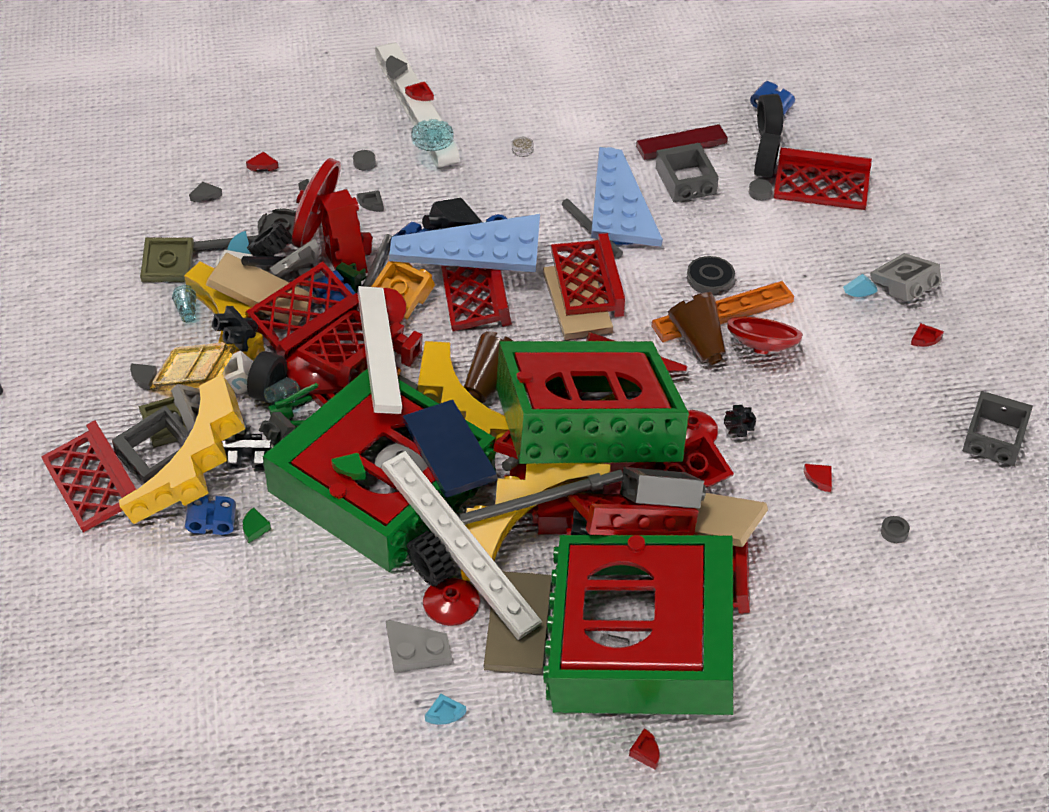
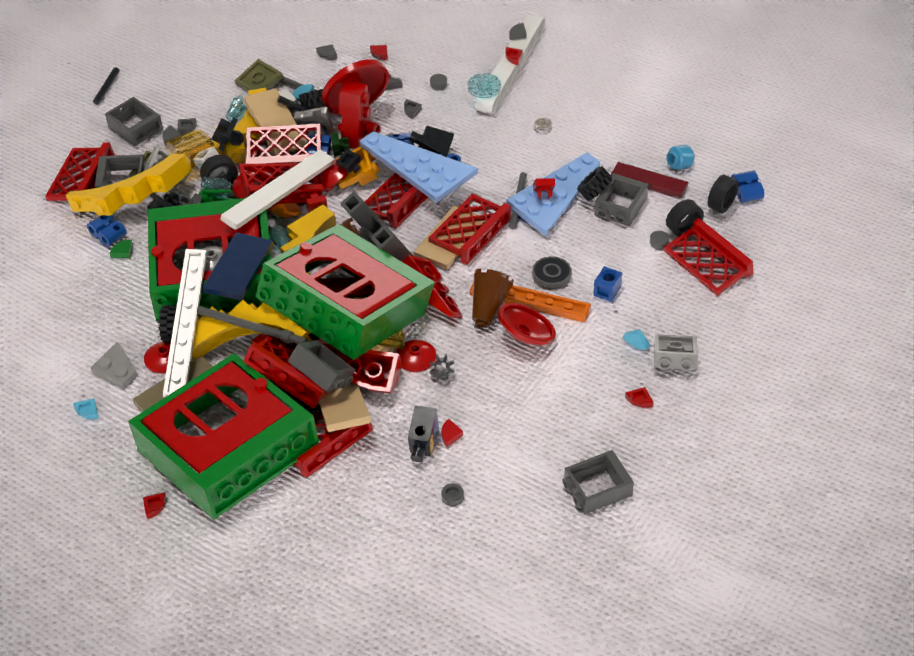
camera: 45 degrees right, 0 degrees up
green tile [331,453,366,480] -> none
none -> dark grey window [105,97,163,146]
none -> dark grey tile [177,118,197,136]
none -> black tile [335,149,362,174]
none -> dark grey arch [340,191,414,262]
none -> torso [408,405,439,462]
none -> red tile [533,178,555,199]
none -> black tyre [577,166,613,201]
none -> blue brick [593,266,622,302]
none -> dark azure head [666,145,695,170]

